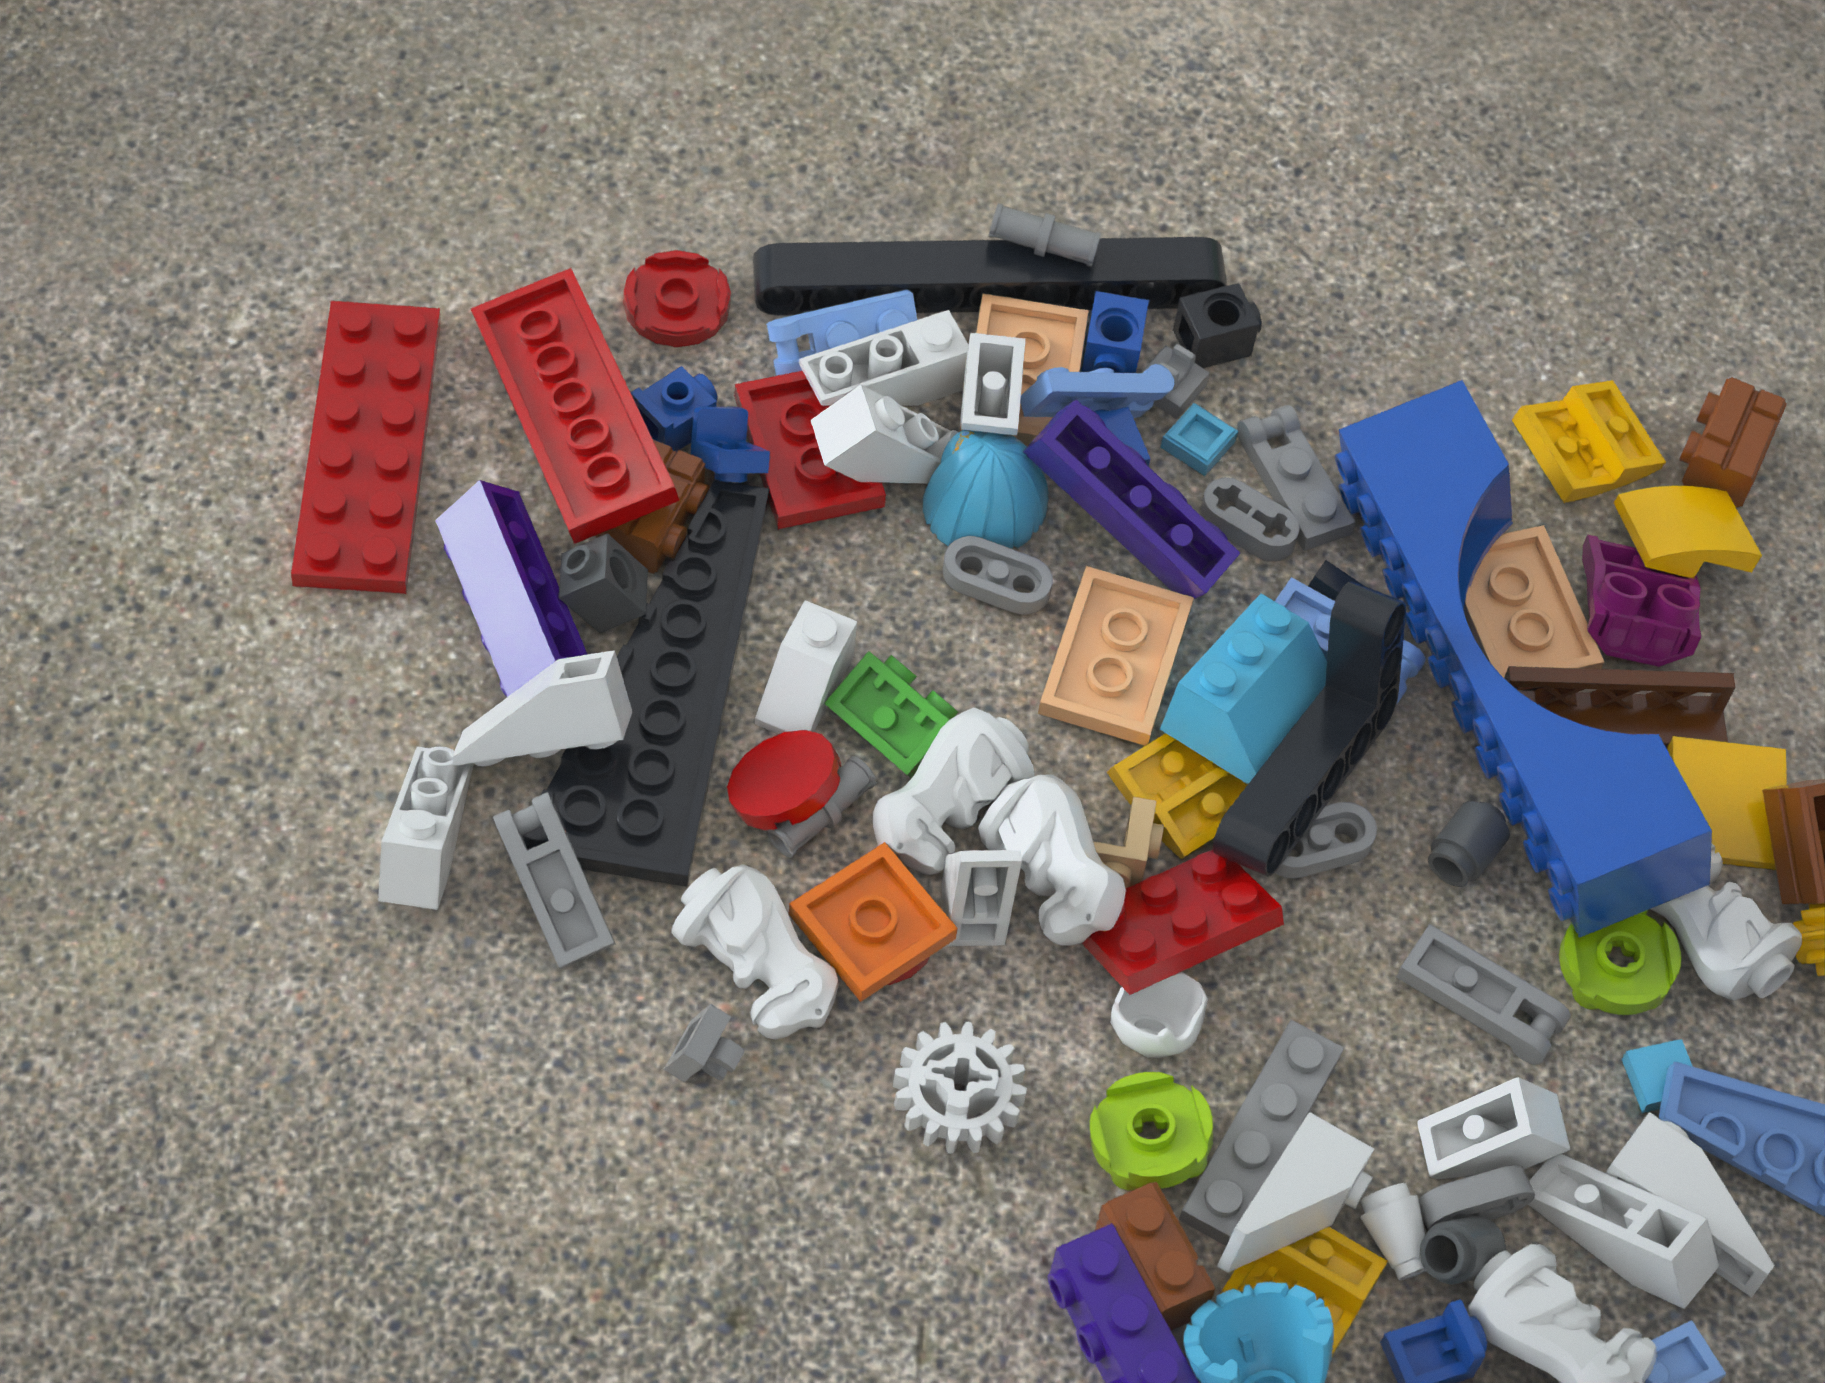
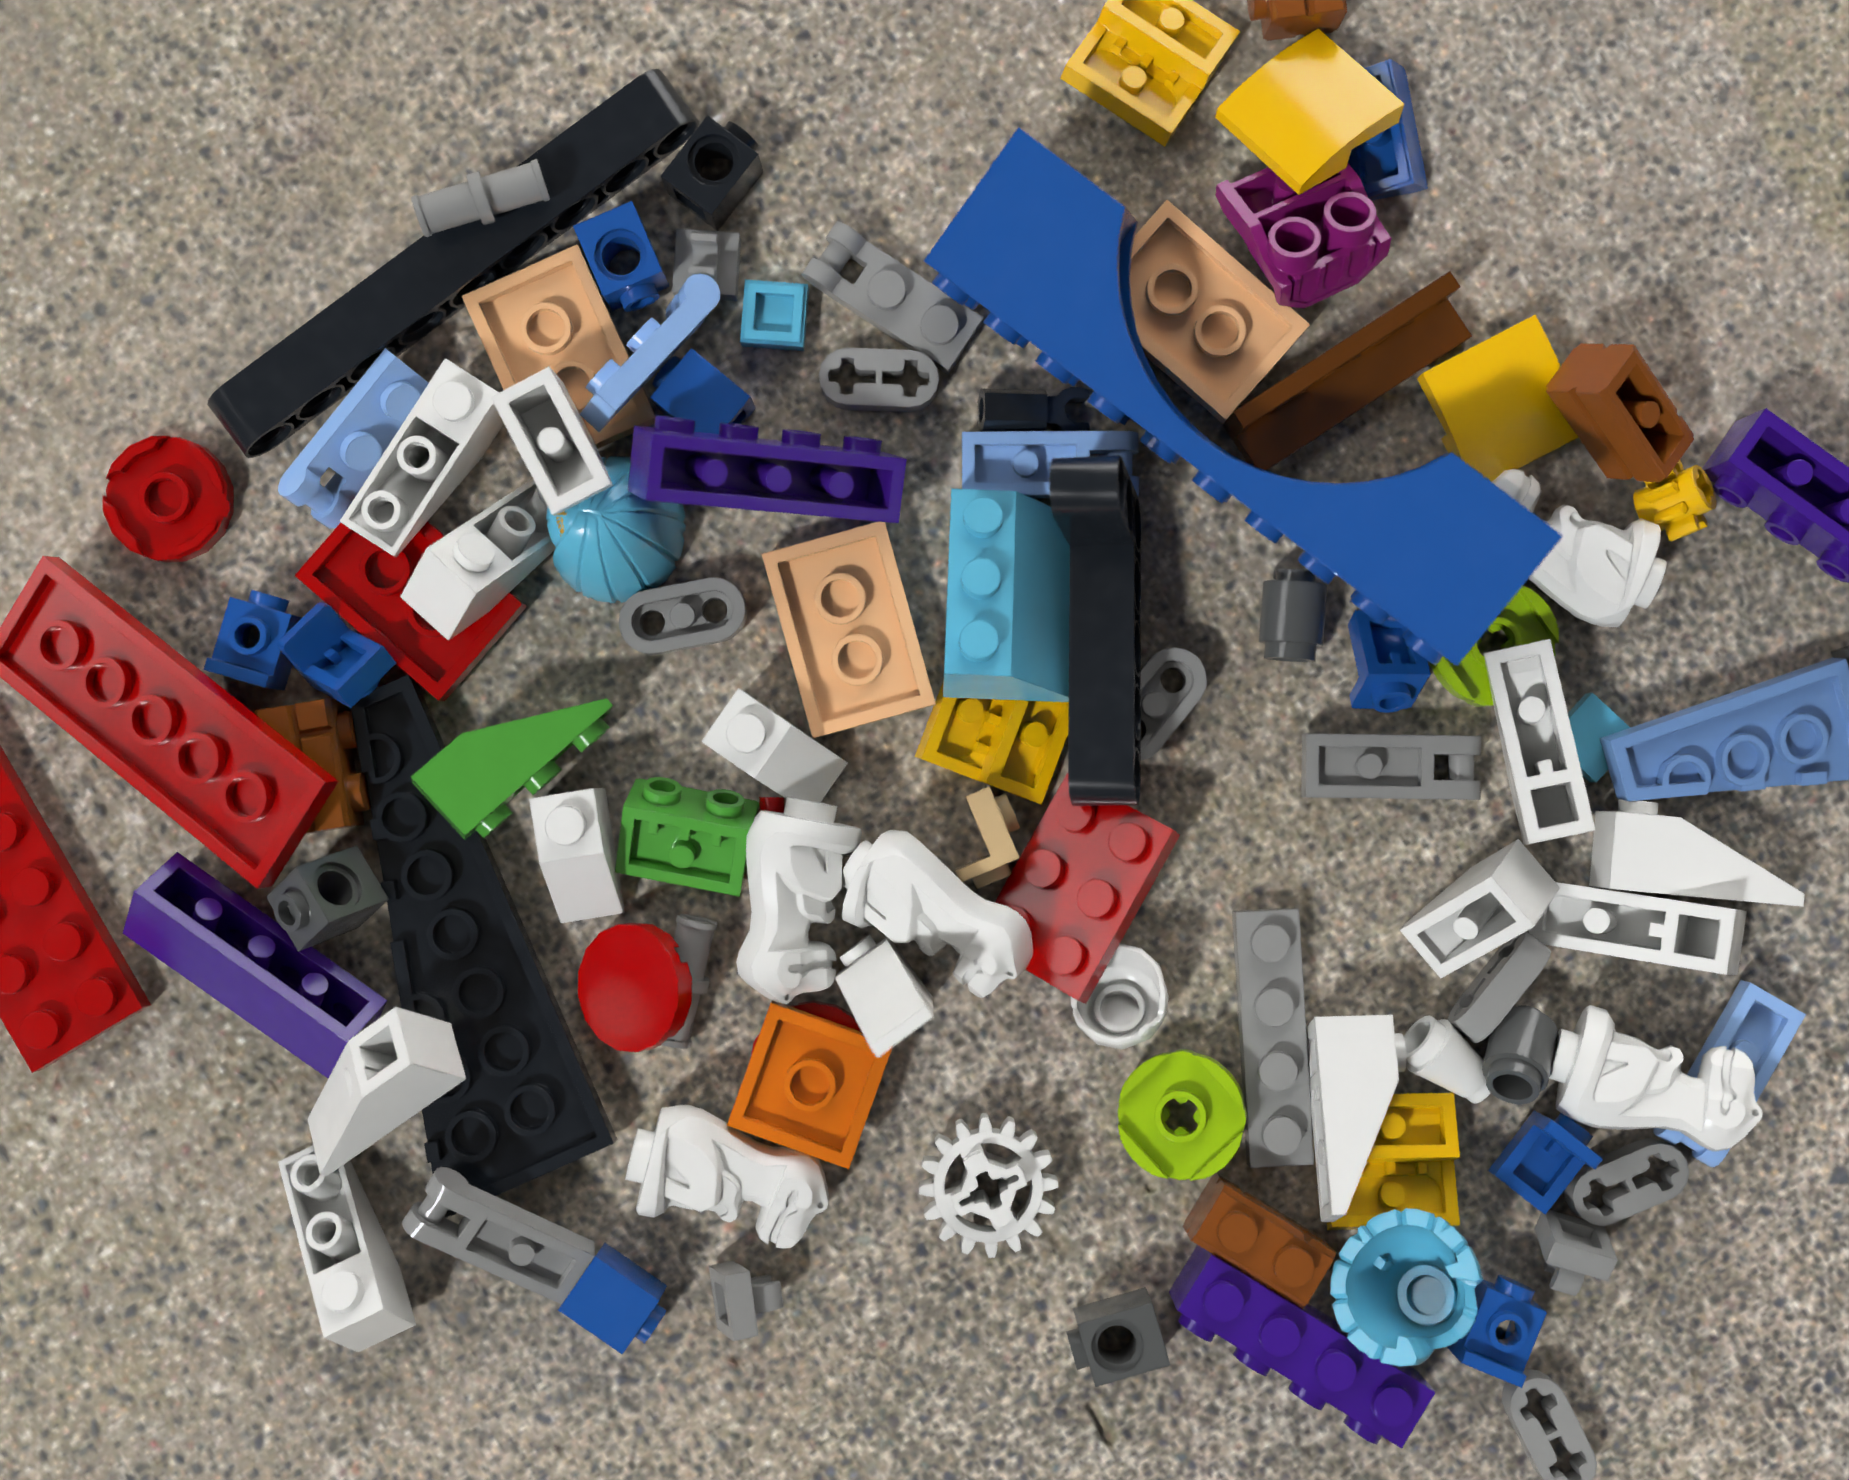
camera: 25 degrees left, 30 degrees up
none -> bright green slope [411,698,613,840]
none -> blue brick [558,1243,667,1354]
none -> white slope [701,688,848,803]
none -> dark grey brick [1066,1287,1171,1387]
none -> blue slope [1348,59,1428,201]
none -> blue bracket [1348,610,1431,713]
none -> white slope [1484,639,1596,845]

